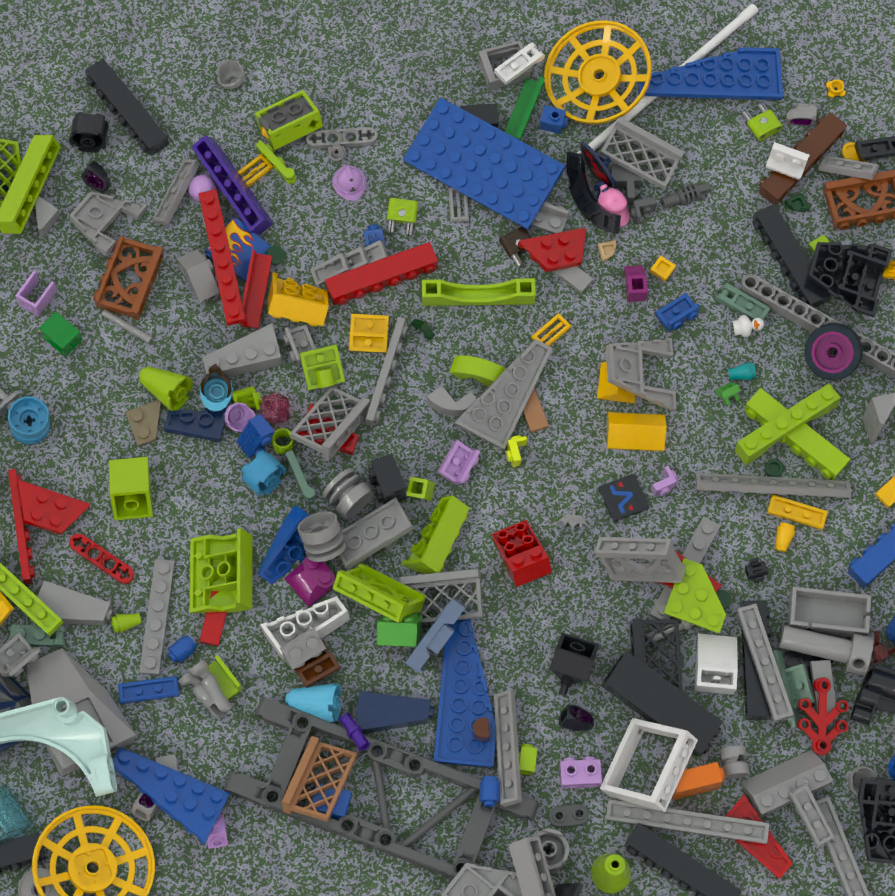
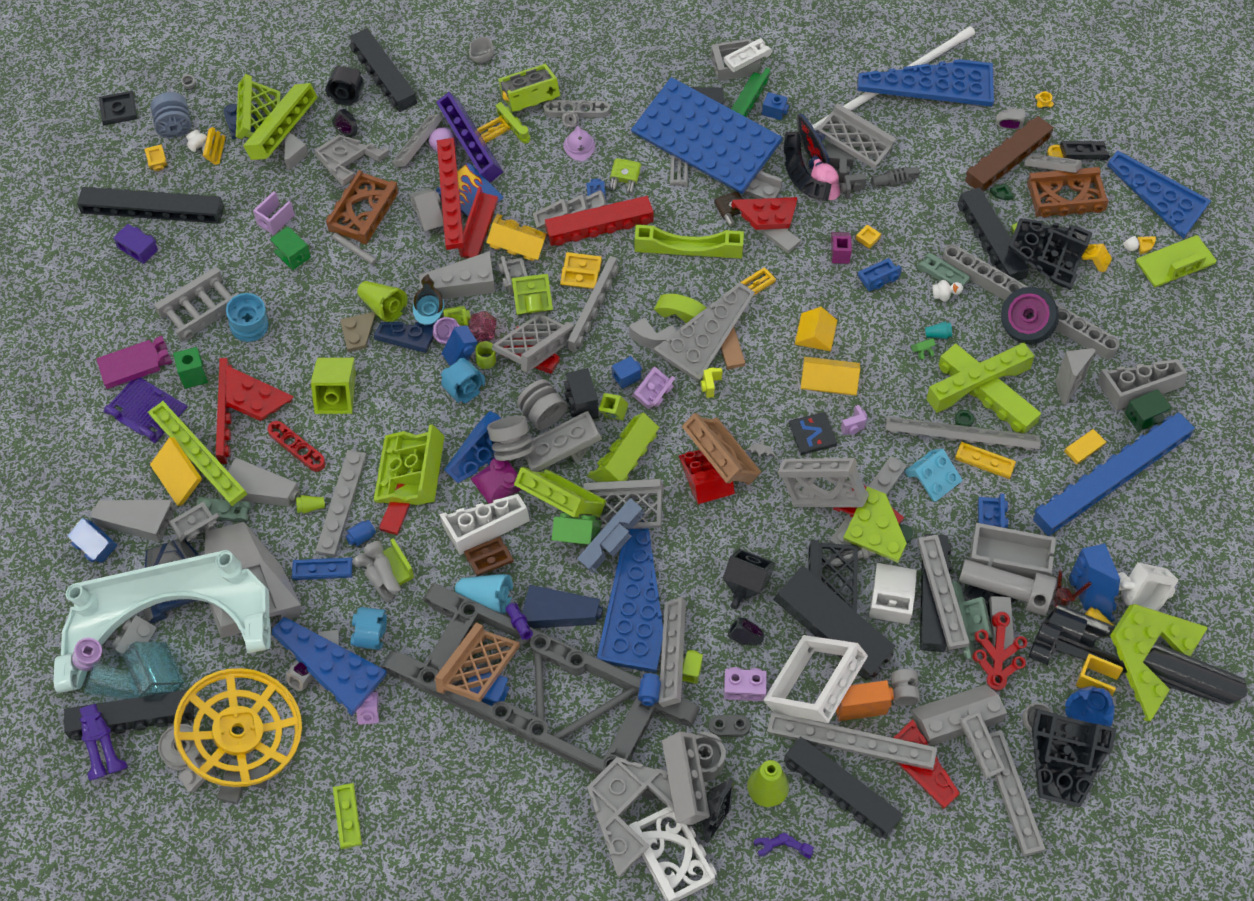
camera: 10 degrees right, 10 degrees down
dark green tile [265,246,285,265] -> none
light grey bracket [280,627,326,669] -> none
sand green plate [285,450,316,504] -> none
dark green tile [411,319,435,340] -> none
reddish brown brick [472,717,490,742] -> none
yellow dish [544,20,652,124] -> none
tan tile [597,240,616,262] -> none
light grey wing [606,338,677,411] -> none
lime piece [743,103,783,141] -> none
black gear [745,558,768,583] -> none
white bracket [766,142,809,180] -> none
yellow cone [775,522,796,552] -> none
none -> dark azure brick [351,607,387,650]
none -> blue brick [612,356,642,389]
none -> medium nougat fence [682,413,761,485]
none -> medium azure bracket [904,448,962,501]
none -> blue bracket [978,493,1008,529]

